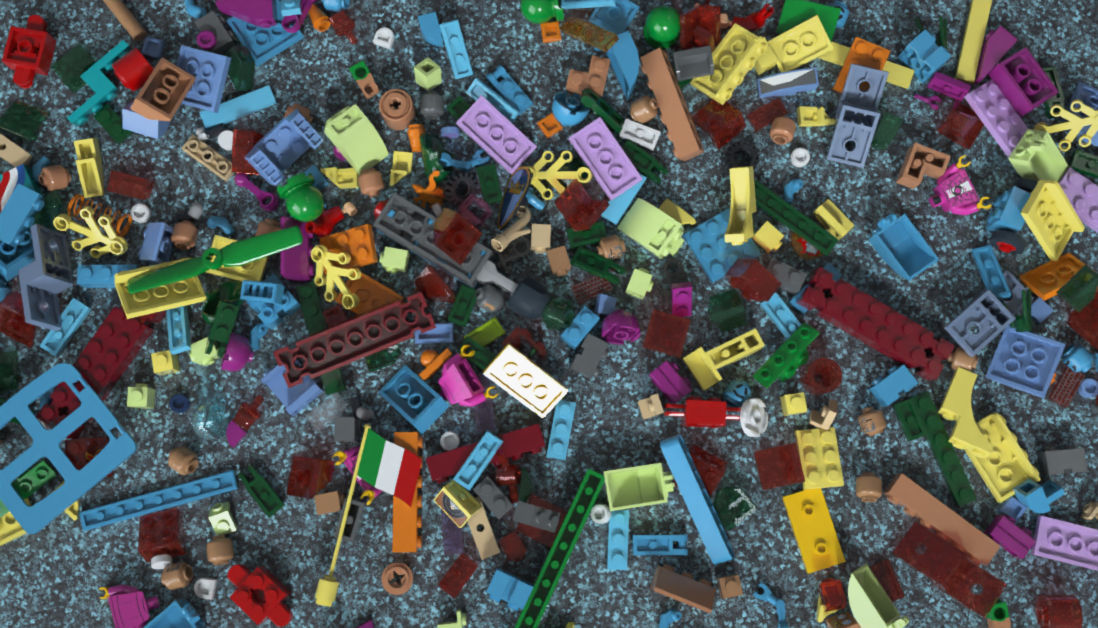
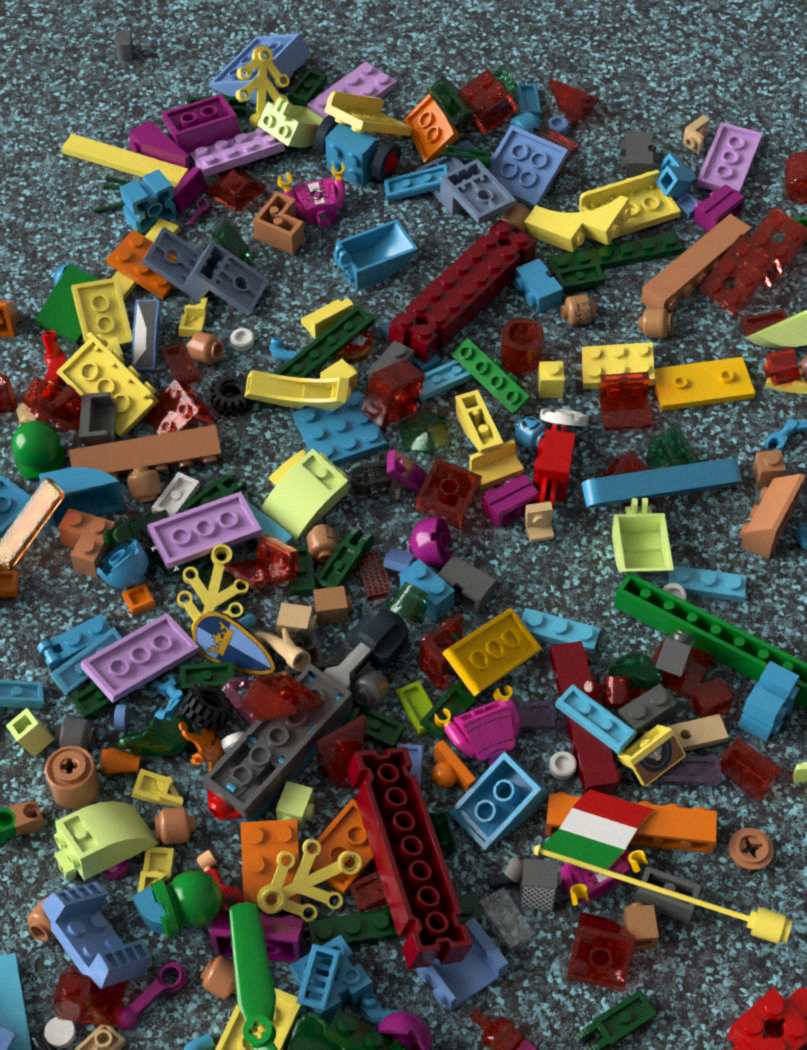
camera: 80 degrees left, 25 degrees down
yellowish green brick [625,268,654,300] -> none
dark azure plate [632,535,688,555] -> none
tan bracket [809,399,838,430] -> none

